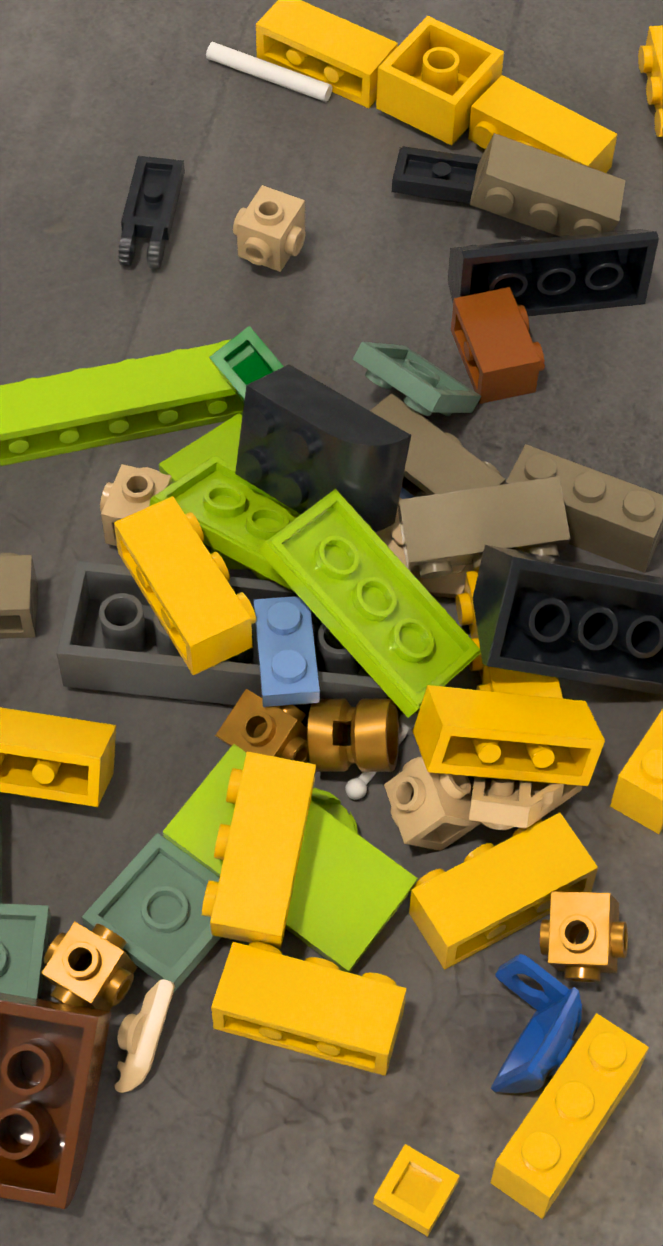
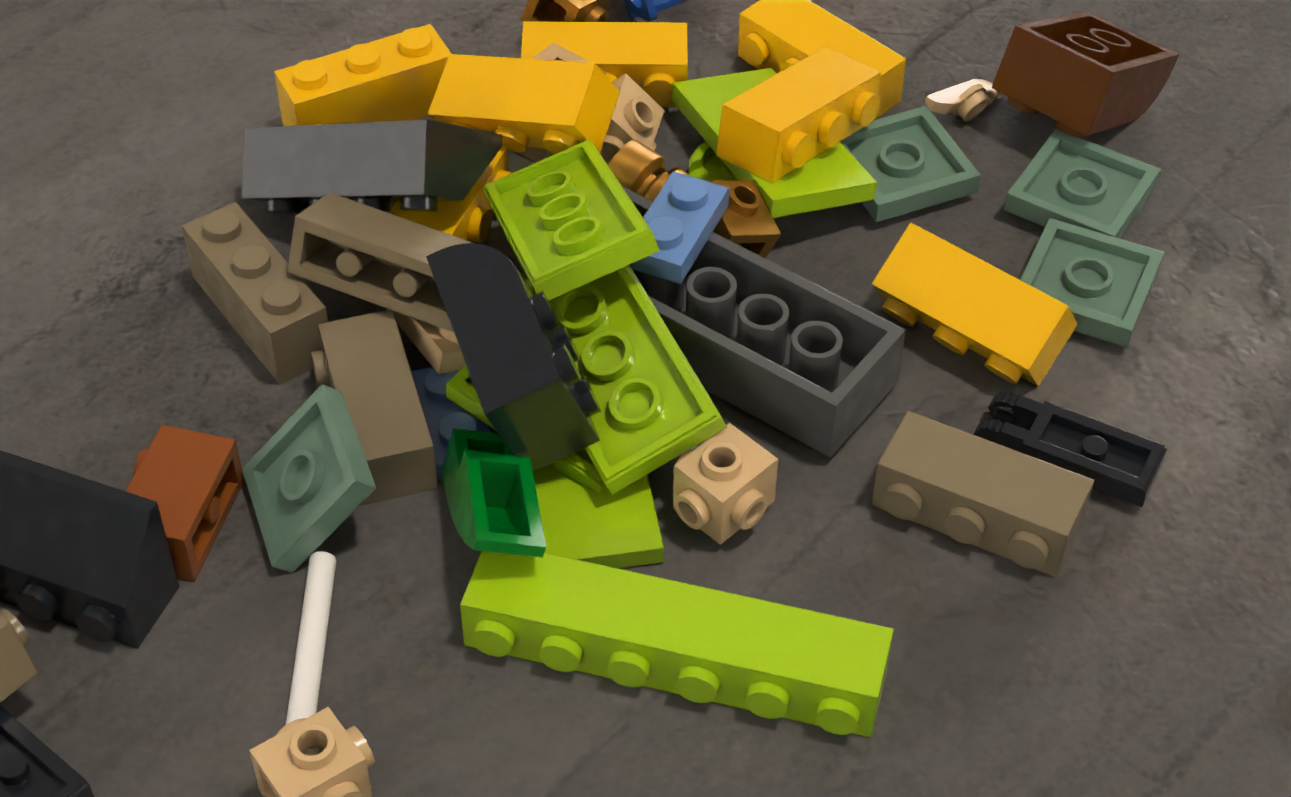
camera: 150 degrees left, 10 degrees down
brick [41,921,137,1011] -> none
yellow brick [114,496,256,675] -> none
none -> white bar [286,551,336,725]

